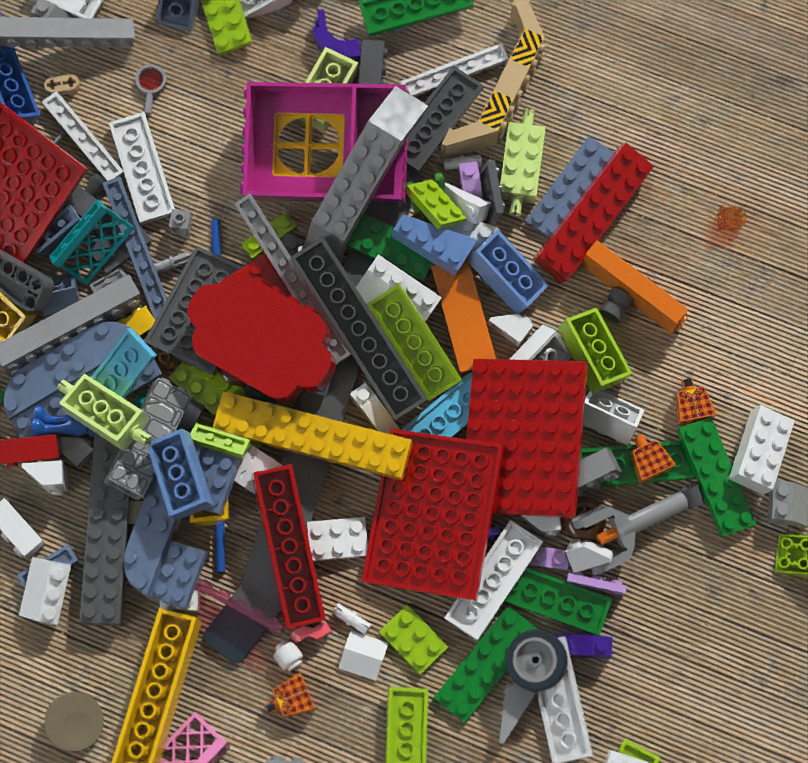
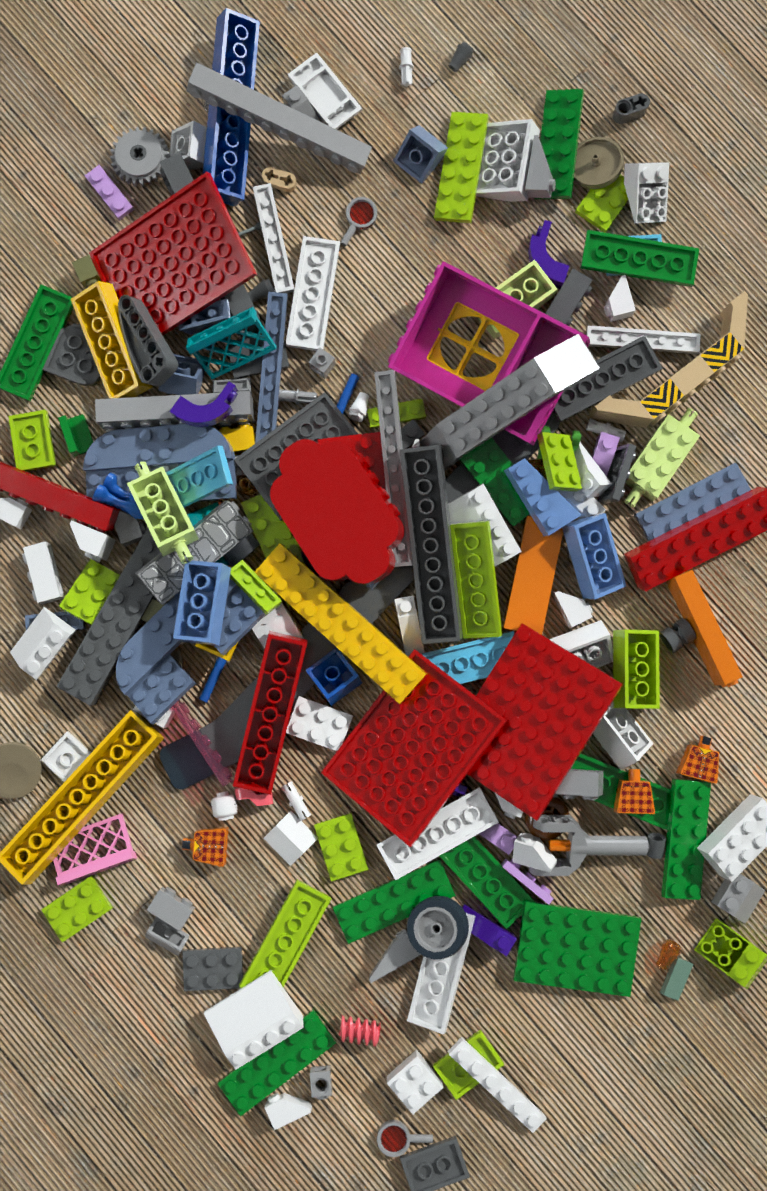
camera: 30 degrees right, 10 degrees up
none -> white tile [40,731,92,782]
none -> lime plate [59,559,120,626]
none -> dark purple arch [169,381,238,427]
none -> blue slope [305,647,362,706]
none -> white cone [348,392,369,422]
none -> green plate [513,900,642,997]
none -> white slope [604,275,636,322]
none -> clear orange cone [656,939,682,970]
none -> sand green slope [660,955,694,1001]

